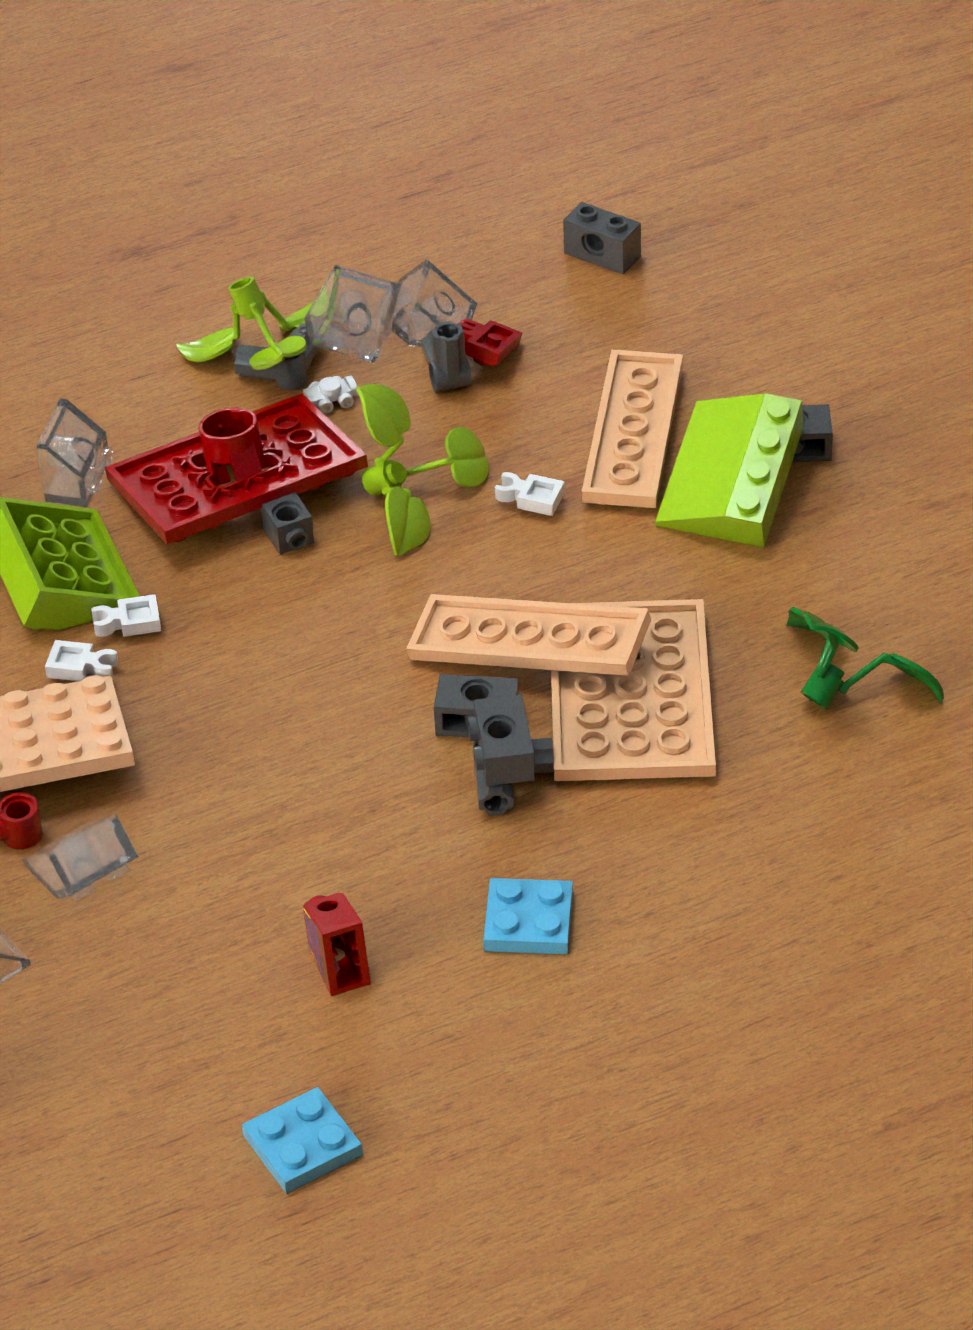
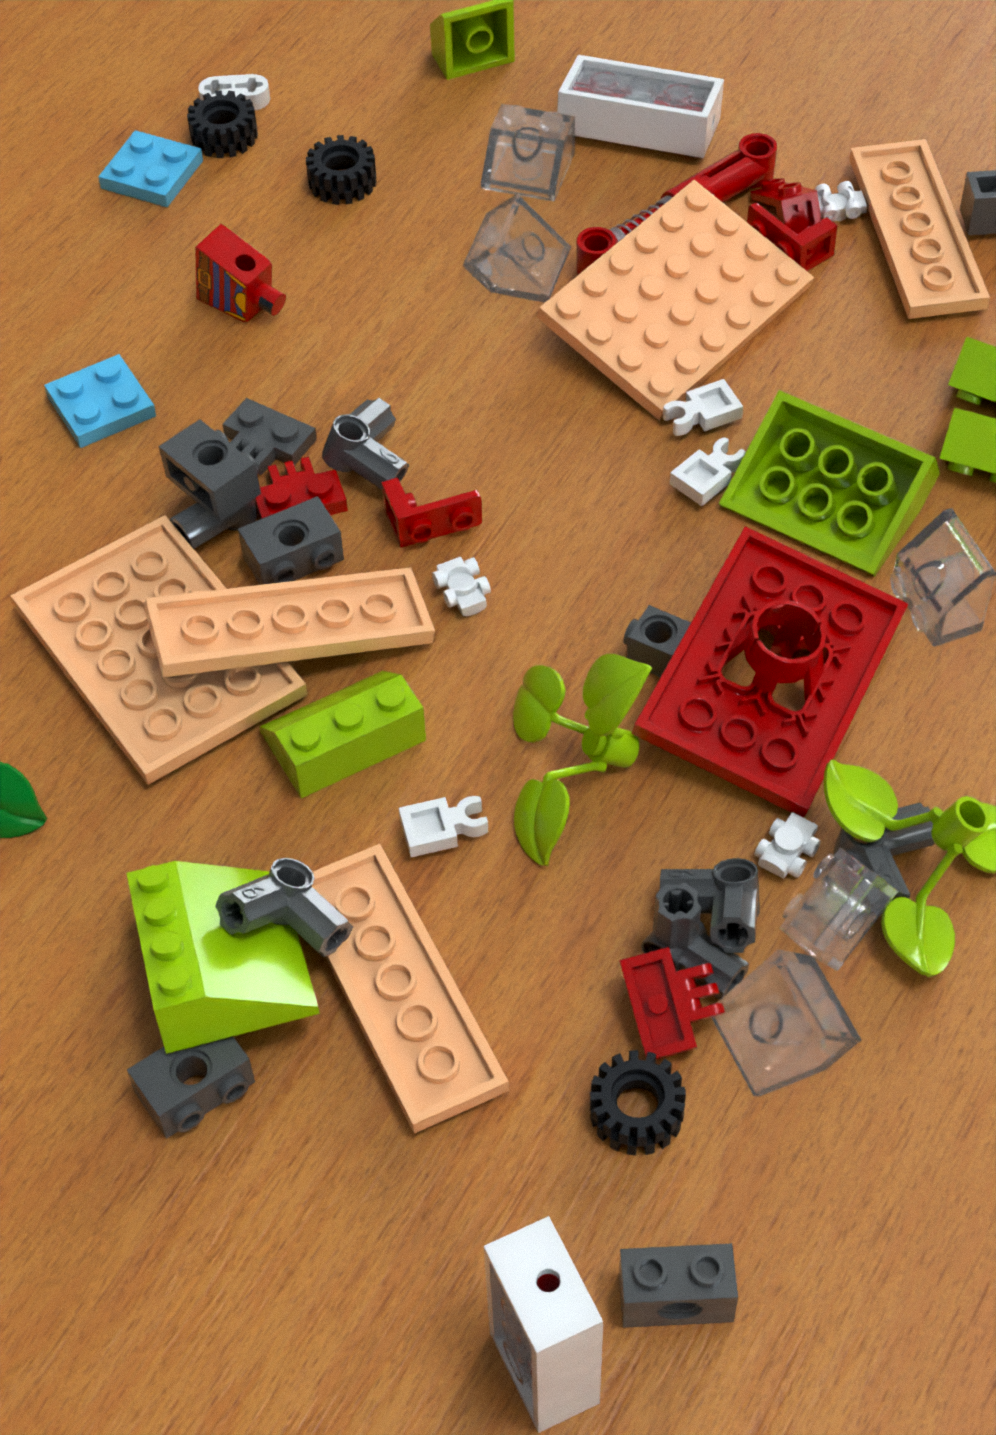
camera: 145 degrees right, 10 degrees up
none -> black tyre [187,90,258,158]
none -> white beam [198,74,270,110]
none -> dark grey piece [215,858,353,957]
none -> dark grey hinge [222,398,317,475]
none -> red hinge [254,456,348,519]
none -> lime slope [259,671,426,799]
none -> black tyre [306,135,377,205]
none -> dark grey piece [322,398,409,490]
none -> red bracket [381,478,482,548]
none -> white piece [432,557,491,616]
none -> white brick [484,1216,603,1433]
none -> black tyre [590,1050,686,1156]
none -> dark grey piece [660,858,760,953]

